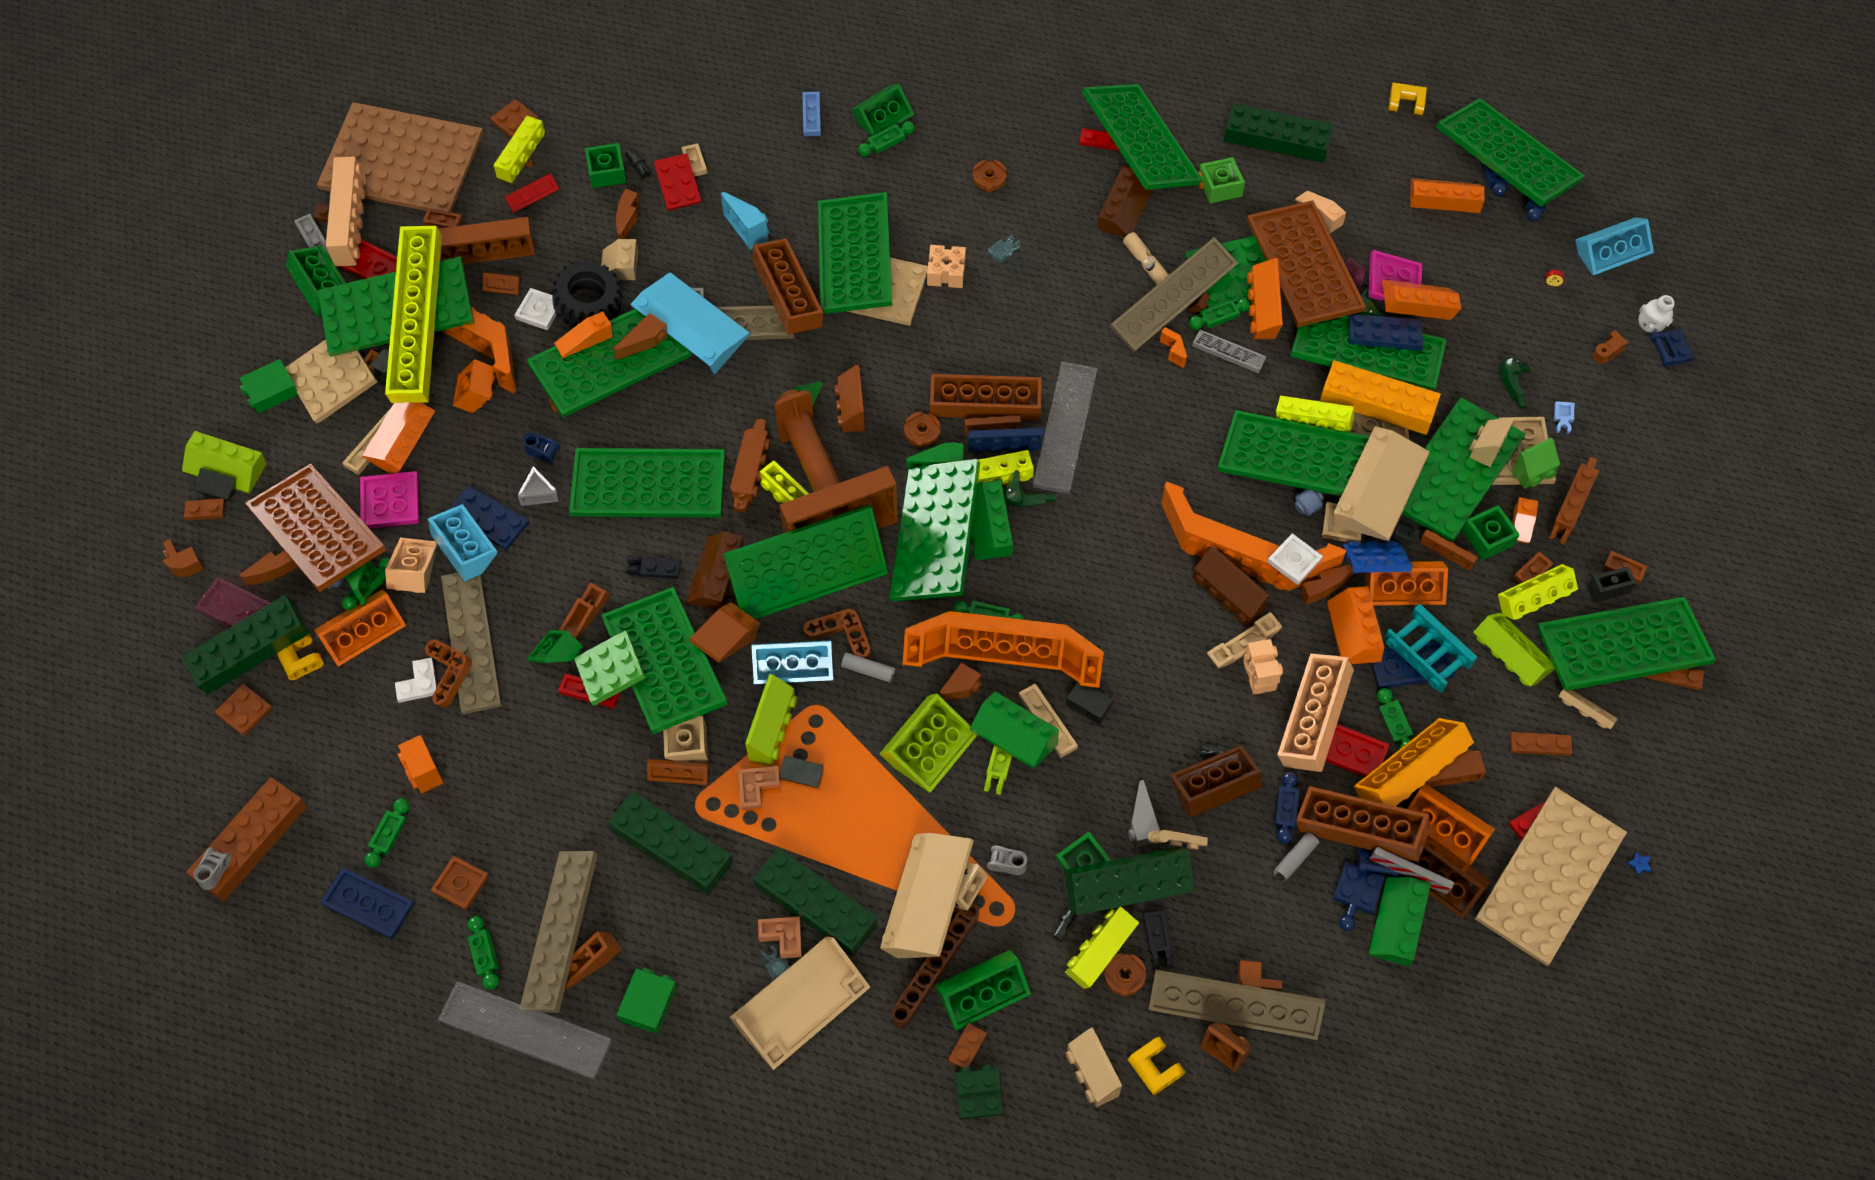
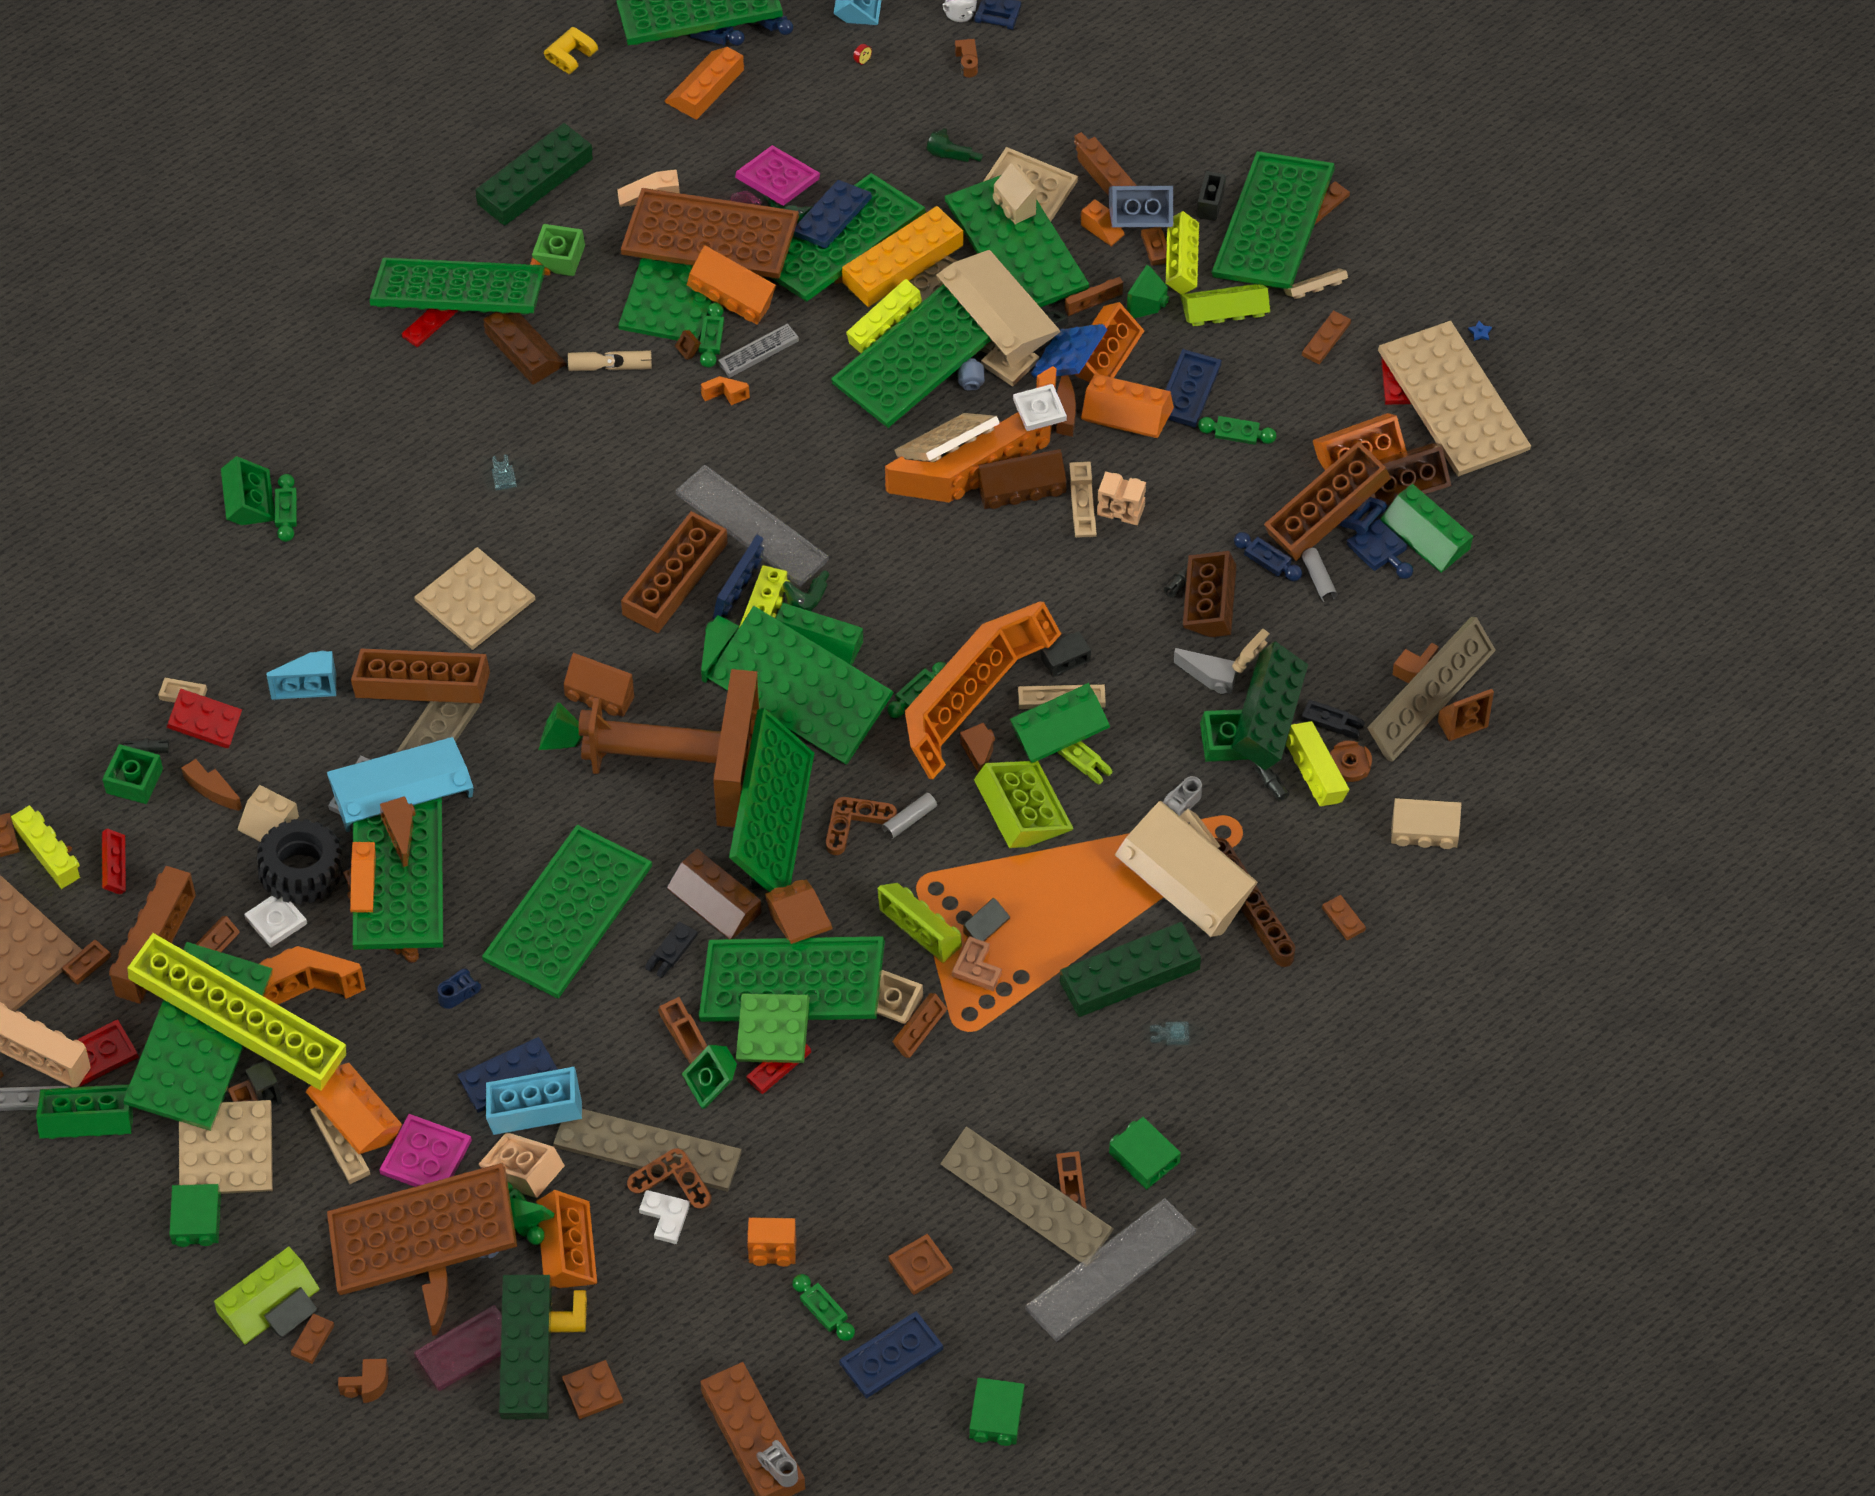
camera: 60 degrees left, 5 degrees down
orange brick [453,359,495,413] -> none
green plate [467,916,499,990] -> none
light grey slope [518,466,559,506] -> none
dark green brick [608,791,733,895] -> none
tan slope [729,936,870,1070] -> none
dark orange hinge [730,418,771,512] -> none
medium azure slope [752,641,833,684] -> none
nougat plate [758,917,802,958] -> none
neon yellow brick [760,461,809,503] -> none
medium blue plate [802,92,821,136] -> none
green plate [818,192,893,314] -> none
dark orange plate [904,412,940,448] -> none
light nougat brick [927,245,966,288] -> none
green slope [935,950,1031,1030] -> none
dark green plate [955,1065,1003,1120] -> none
dark orange plate [964,415,1021,435] -> none
dark orange plate [972,160,1007,192] -> none
dark tan plate [1110,237,1238,353] -> none
yellow connector [1127,1037,1185,1095] -> none
light nougat brick [1278,654,1354,772] -> none
red plate [1325,724,1390,777] -> none
light orange brick [1354,718,1474,807] -> none
light grey tile [1369,847,1454,894] -> none
orange slope [1382,279,1461,320] -> none
teal fence [1384,604,1477,693] -> none
dark orange slope [1425,750,1486,787] -> none
green brick [1462,505,1520,560] -> none
bright green slope [1512,437,1560,489] -> none
light blue plate [1554,401,1575,434] -> none
dark orange plate [1603,551,1648,584] -> none
none -> tan plate [895,413,1000,462]
none -> green brick [969,1378,1024,1446]
none -> sand blue slope [1109,186,1173,227]
none -> green slope [1127,265,1169,318]

